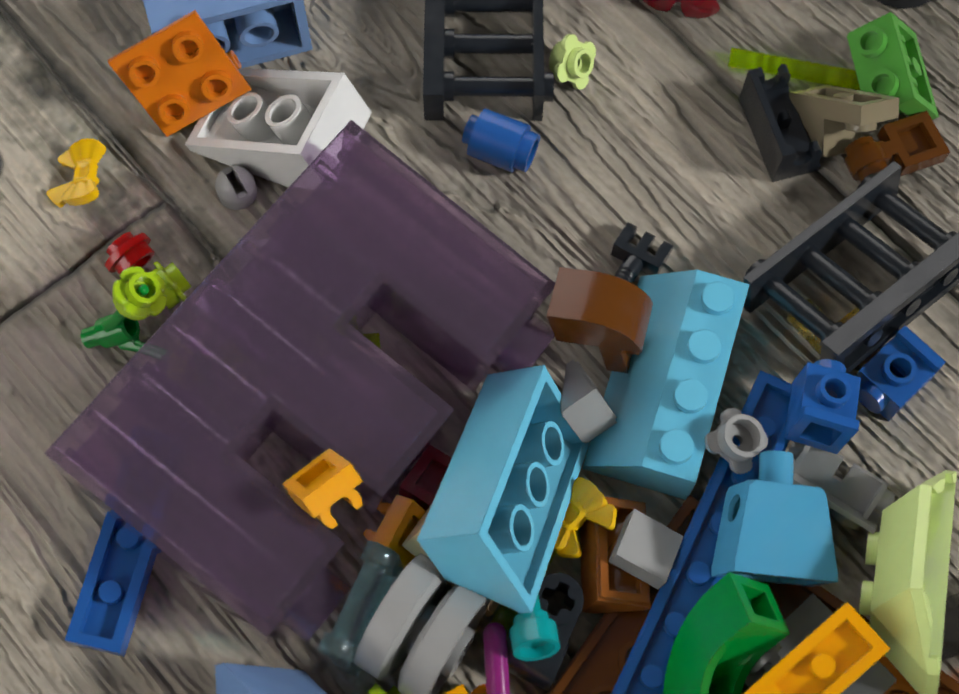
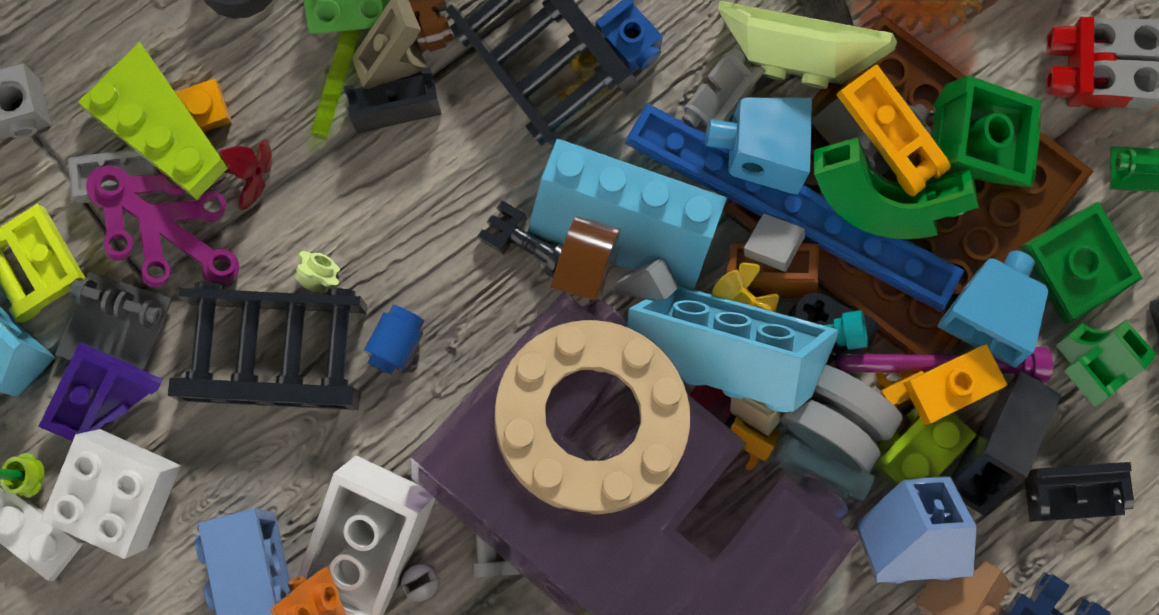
camera: 85 degrees left, 10 degrees up
light orange tile [282,448,363,529] -> none
light grey plate [705,408,768,474] -> none
blue brick [784,359,861,454] -> none
none -> tan plate [494,320,690,514]

